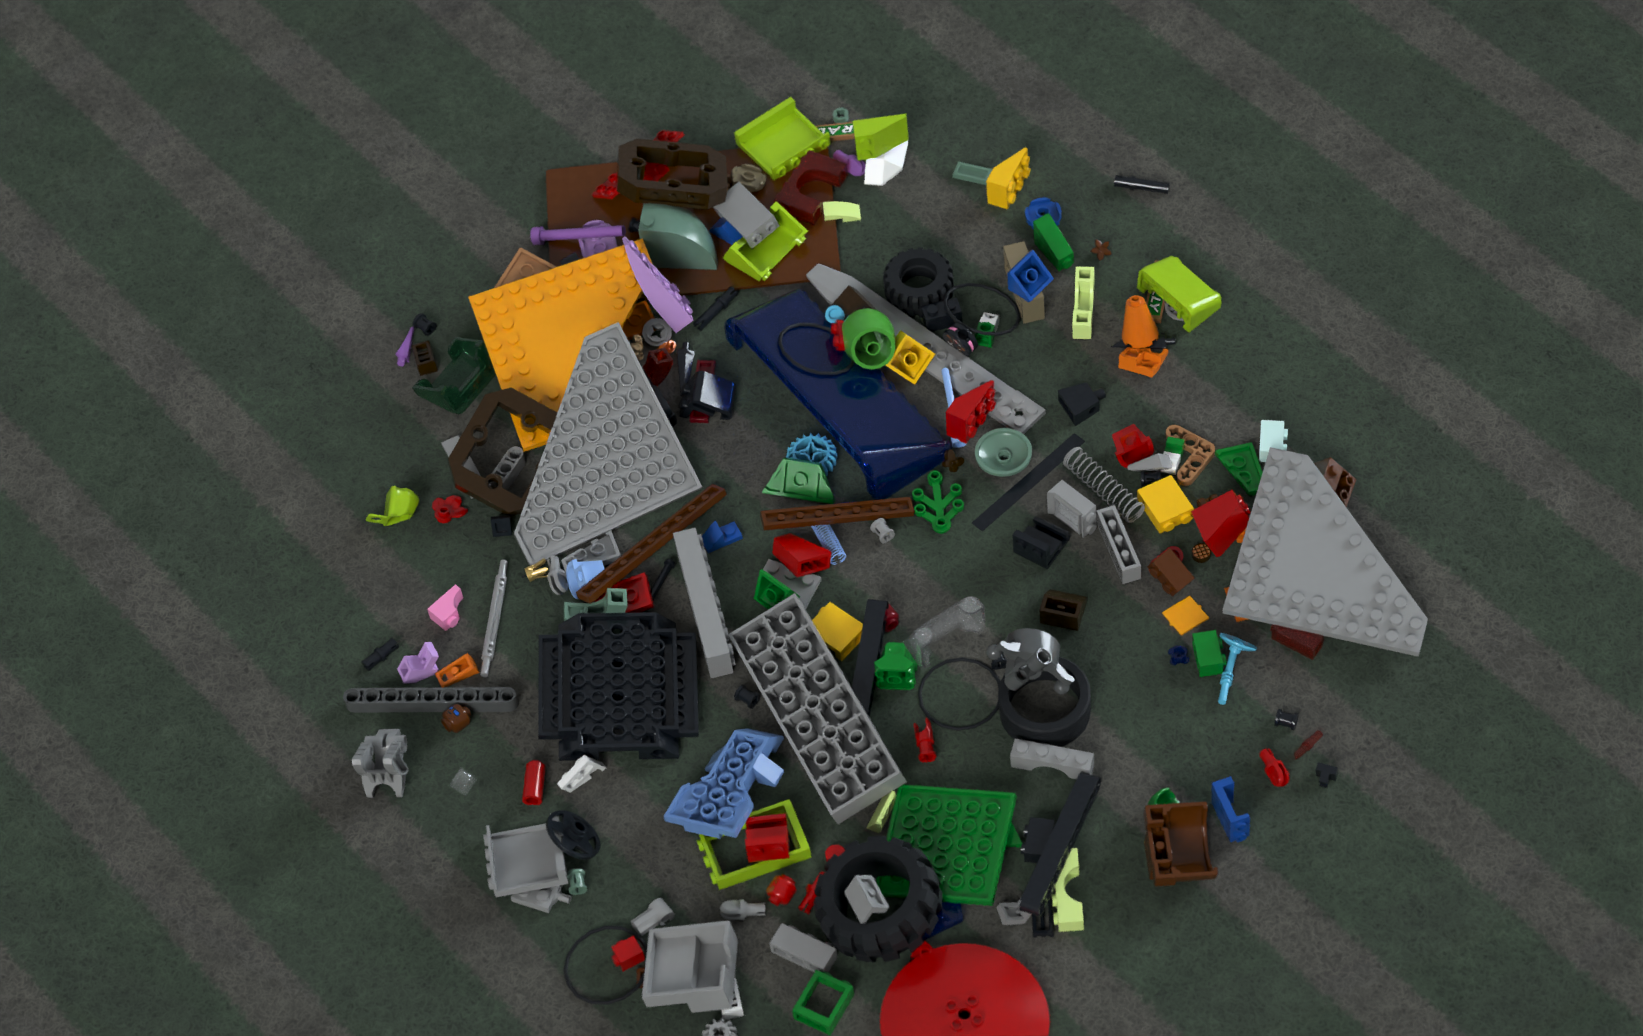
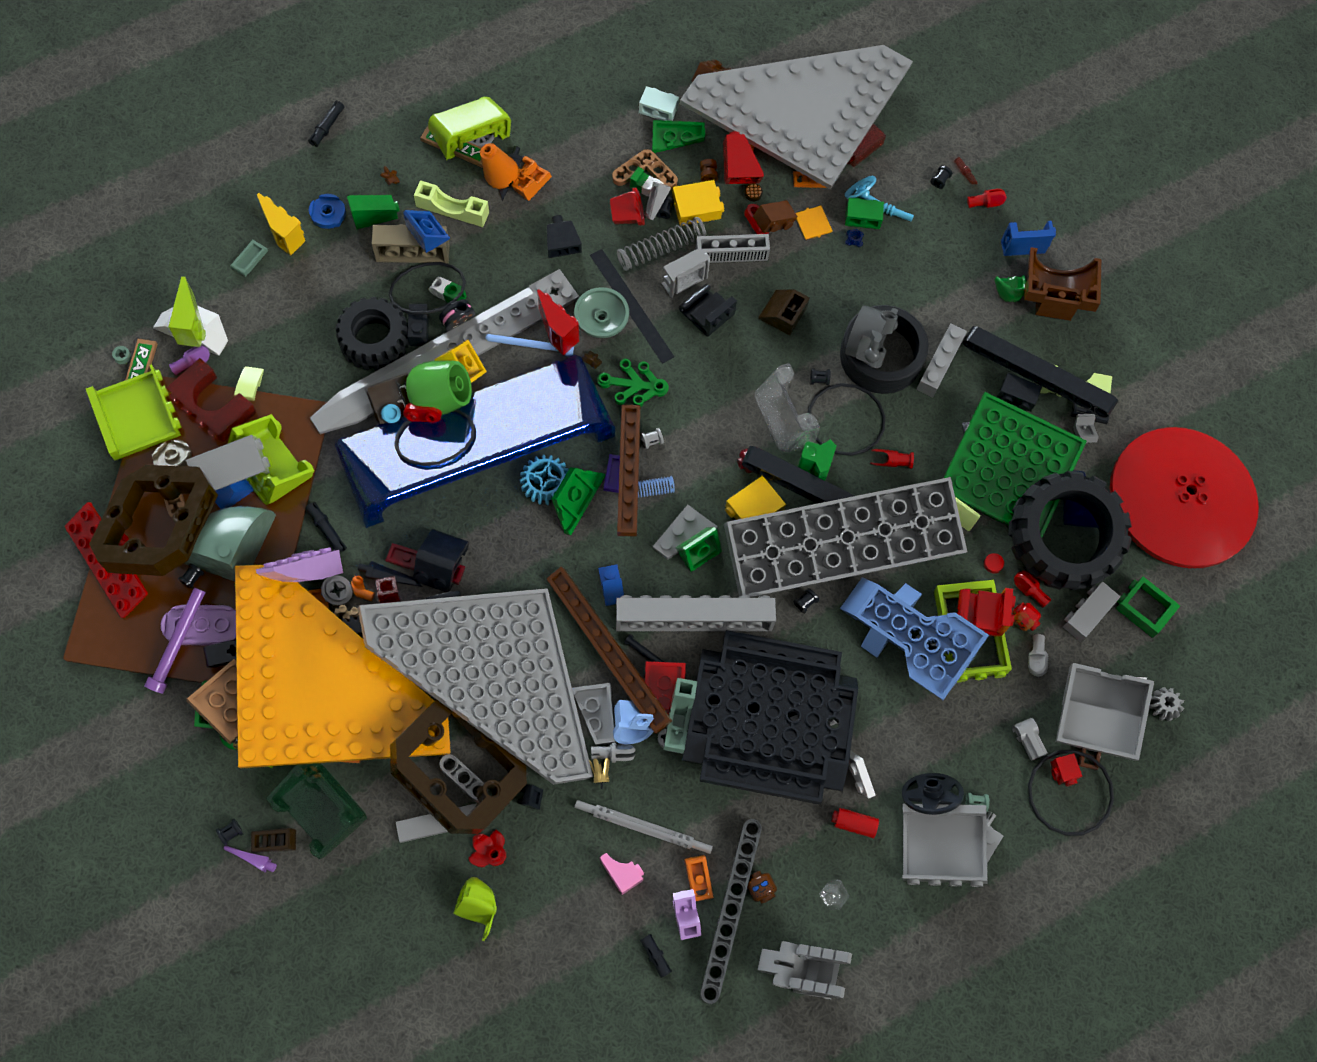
camera: 90 degrees left, 15 degrees up
red slope [772,533,831,577] -> none
light grey panel [845,875,889,923] -> none
black tile [1316,762,1338,788] -> none

